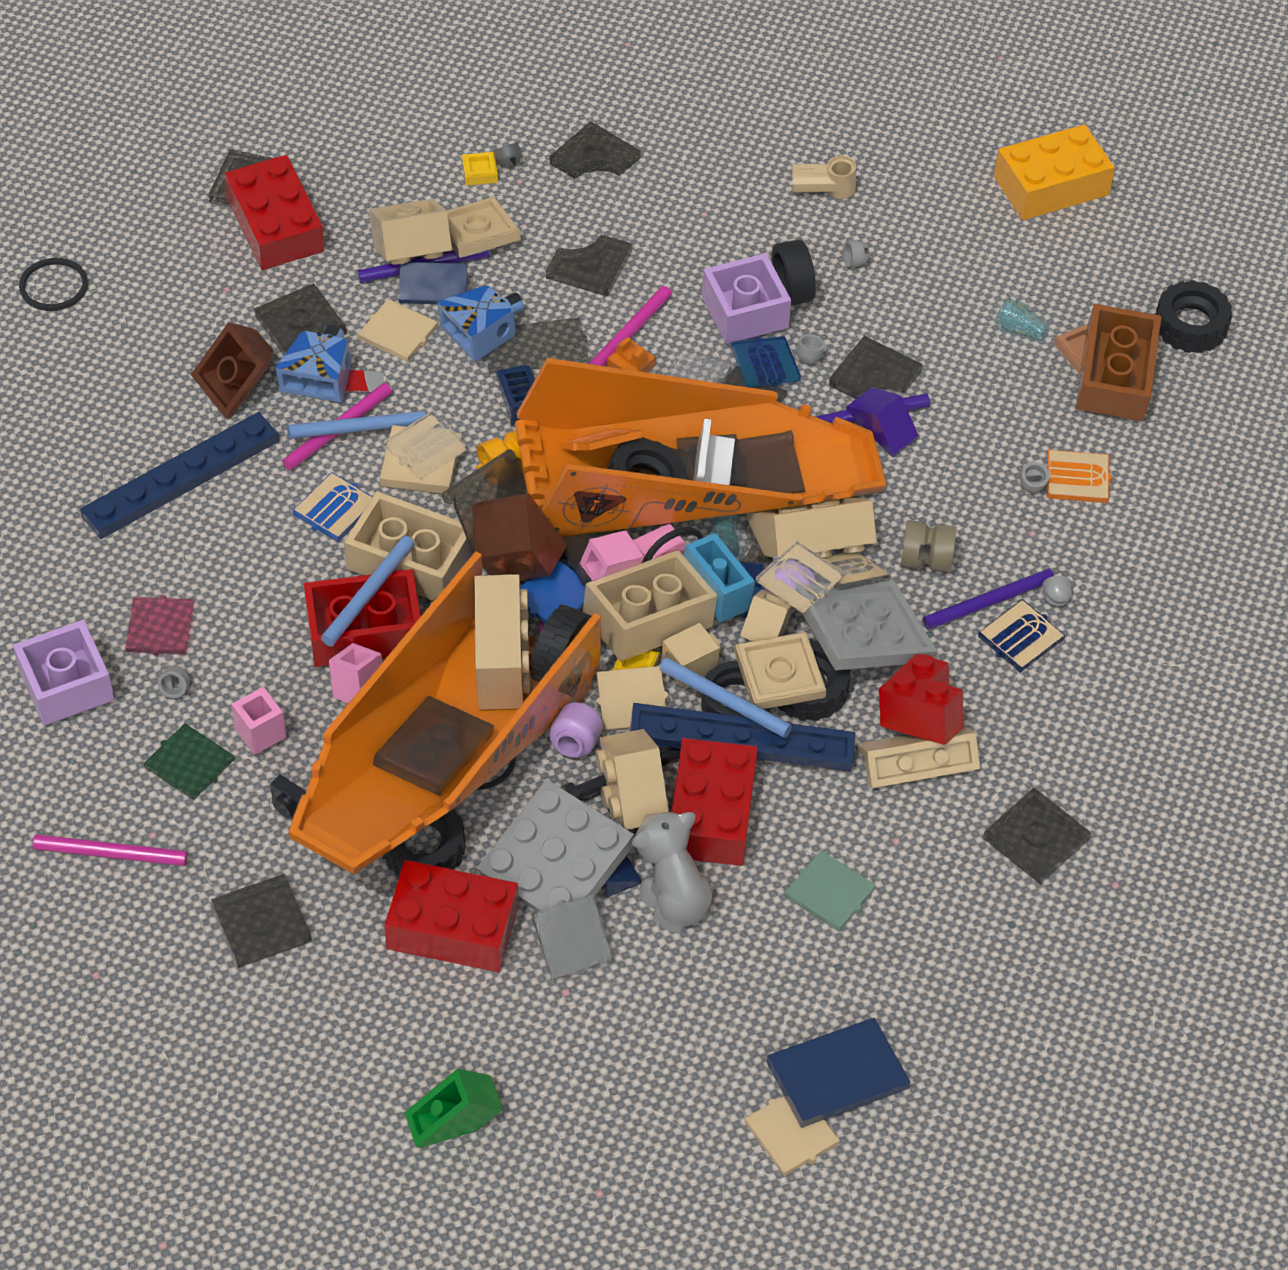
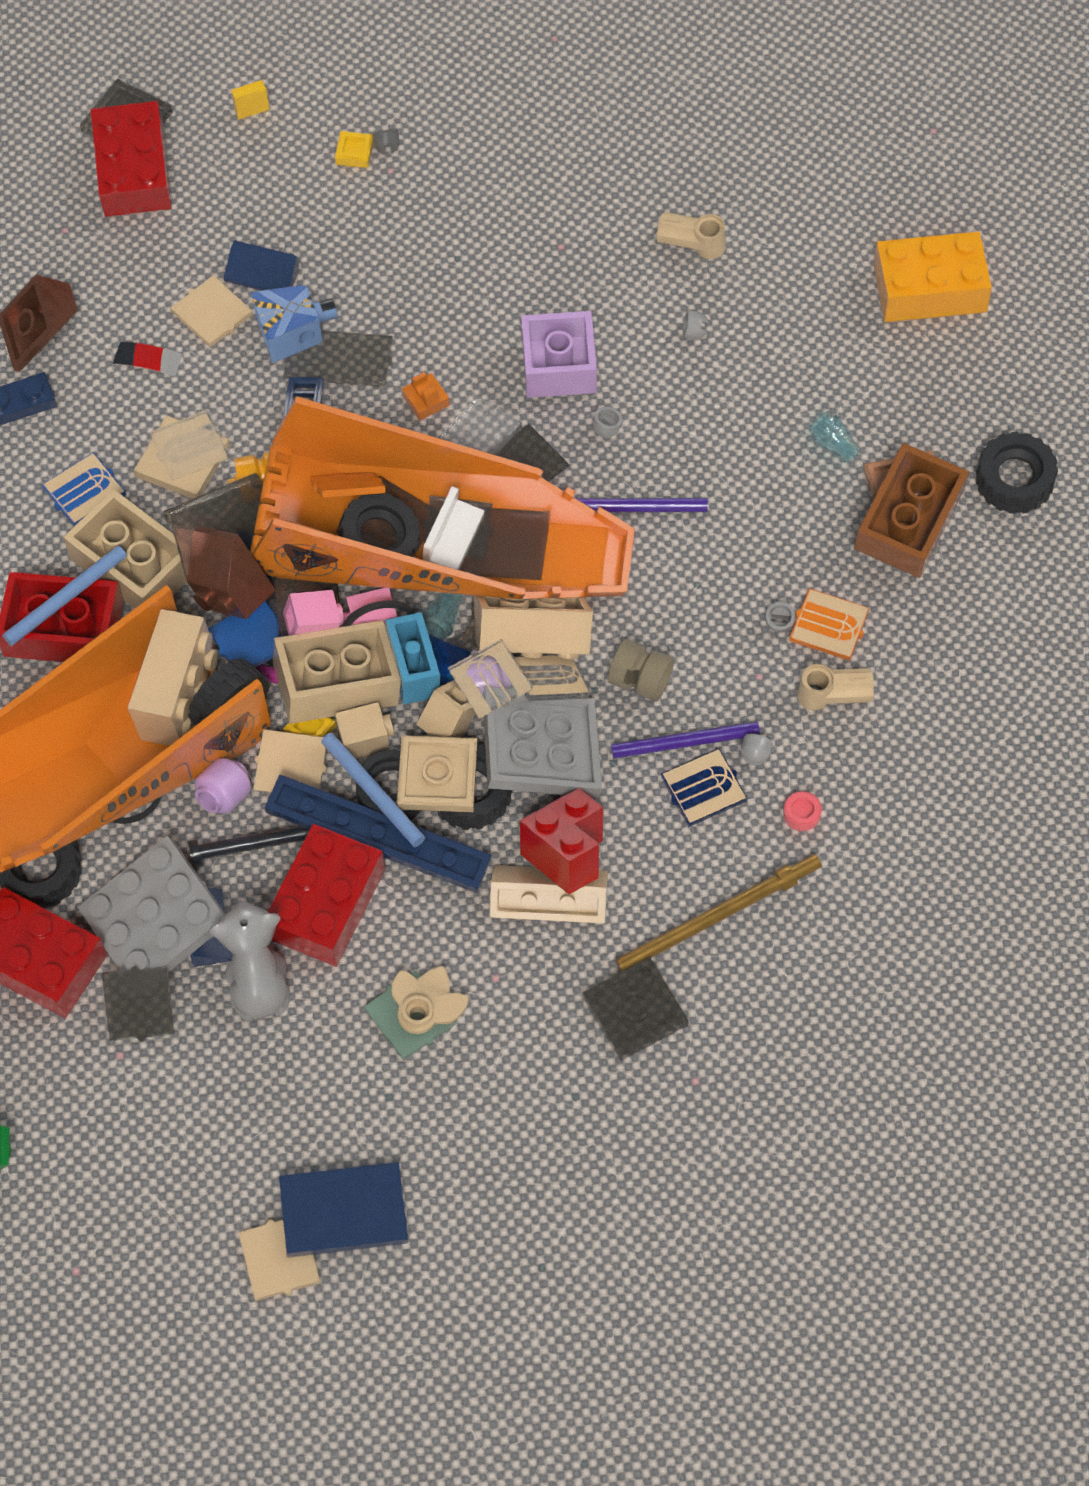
camera: 20 degrees right, 10 degrees up
clear smoke tile [254,283,347,356] -> none
medium blue torso [276,324,352,403] -> none
dark pink bar [282,383,392,471] -> none
medium blue bar [287,411,426,439] -> none
bright pink brick [329,643,382,703] -> none
dark purple bar [357,250,490,283] -> none
tan brick [369,199,452,264] -> none
clear smoke tile [373,696,494,796] -> none
tan tile [447,197,521,258] -> none
clear smoke tile [546,234,632,297] -> none
clear smoke tile [549,121,641,179] -> none
dark pink bar [588,286,672,366] -> none
tan brick [595,729,669,830] -> none
clear blue piece [731,336,801,387] -> none
black tyre [771,239,816,306] -> none
clear smoke tile [829,336,923,399] -> none
dark purple slope [846,387,919,458] -> none
none -> yellow tile [231,80,269,120]
none -> tan plate [391,966,469,1034]
none -> pearl gold bar [615,854,822,973]
none -> coral tile [783,791,822,831]
none -> tan piece [797,664,874,711]

